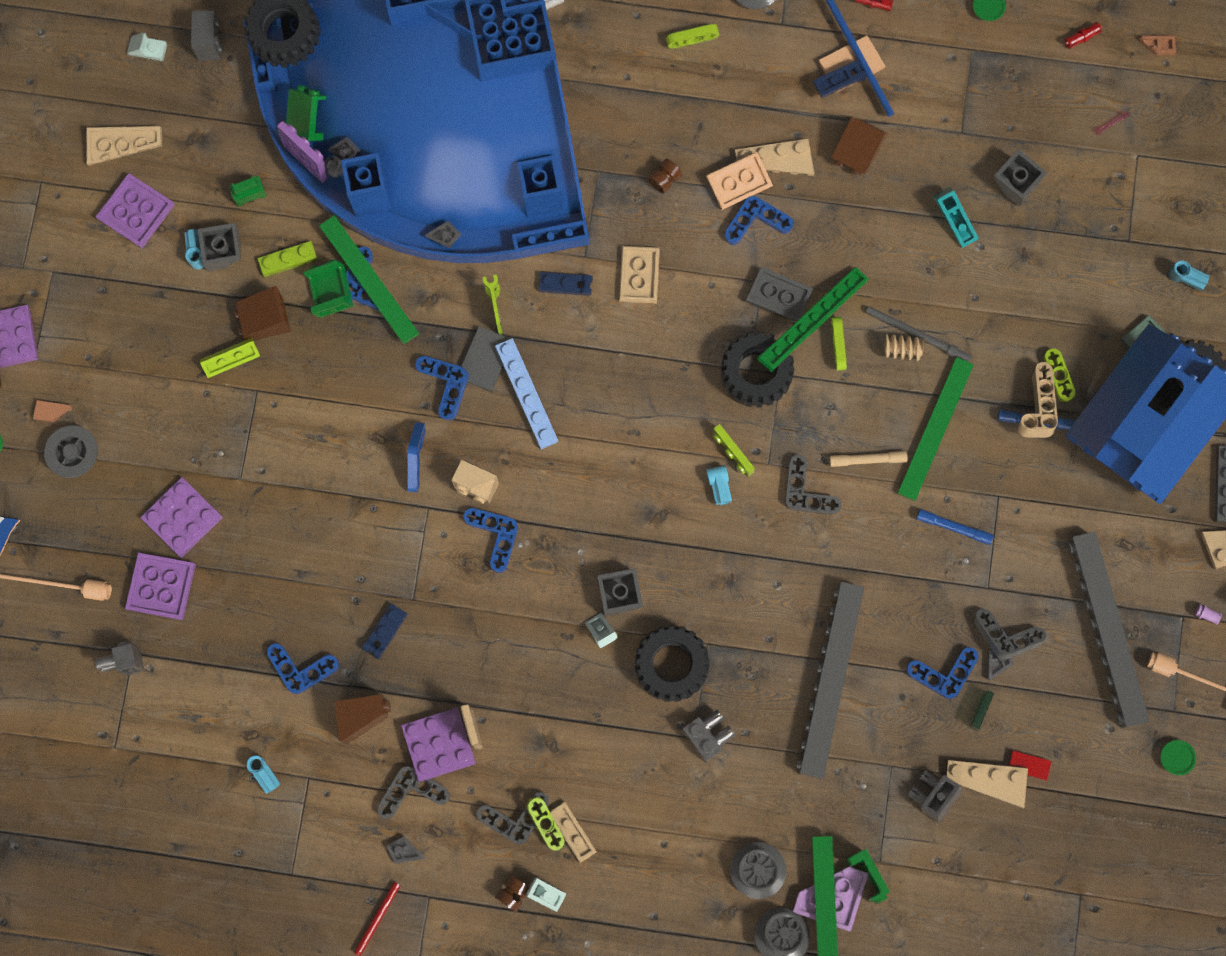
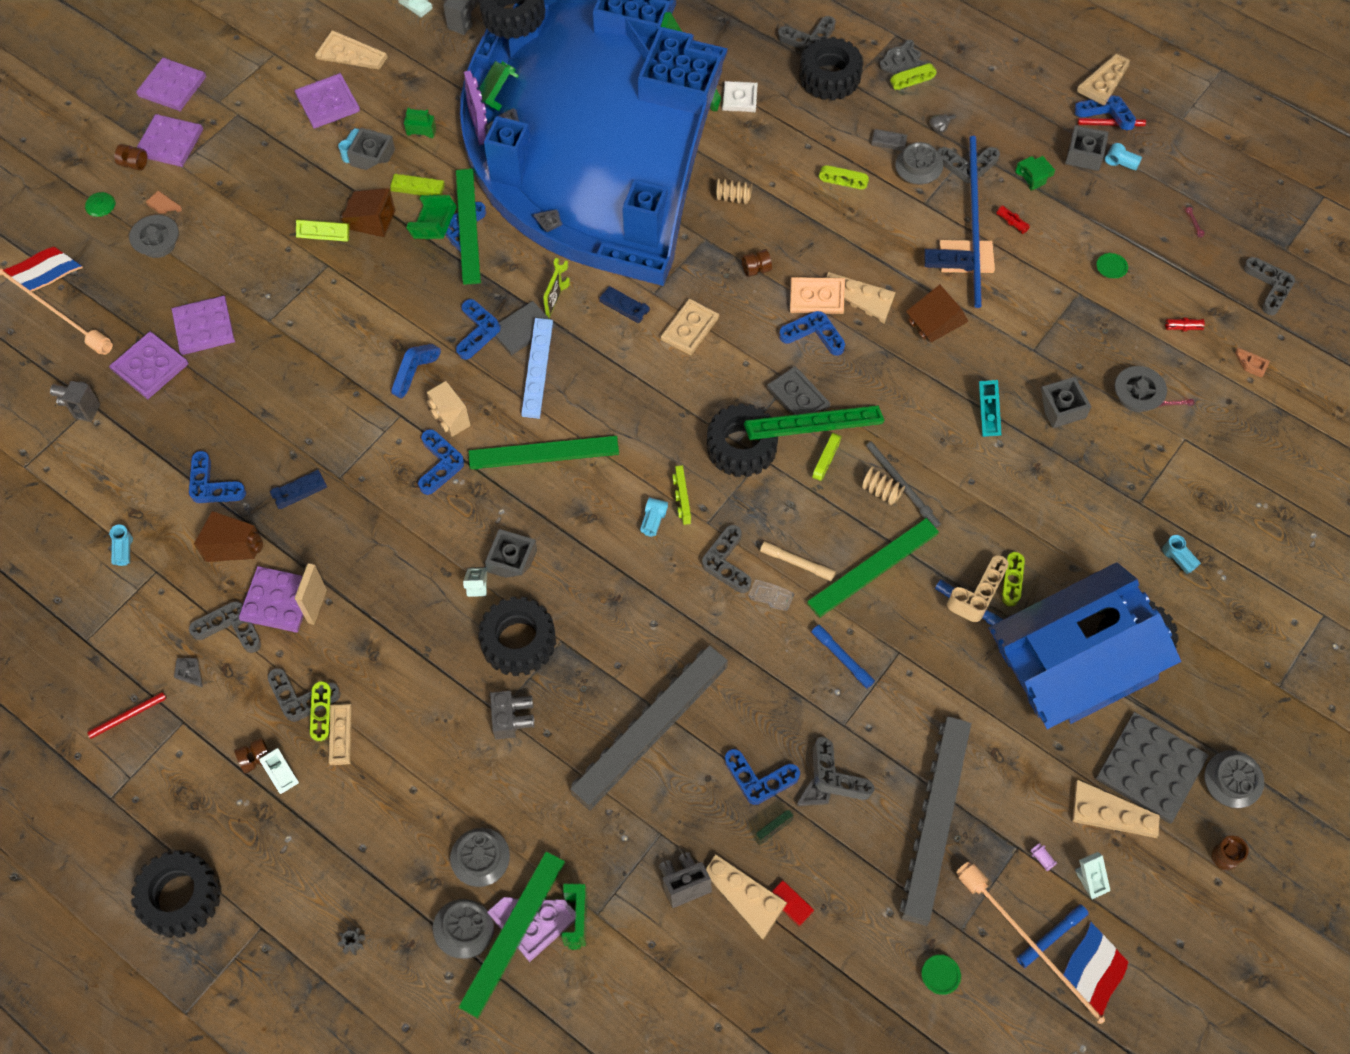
camera: 25 degrees right, 15 degrees down
none -> green tile [469,436,619,470]
none -> tan piece [716,178,753,205]
none -> clear slope [748,579,794,611]
none -> dark grey wheel [1115,366,1167,412]

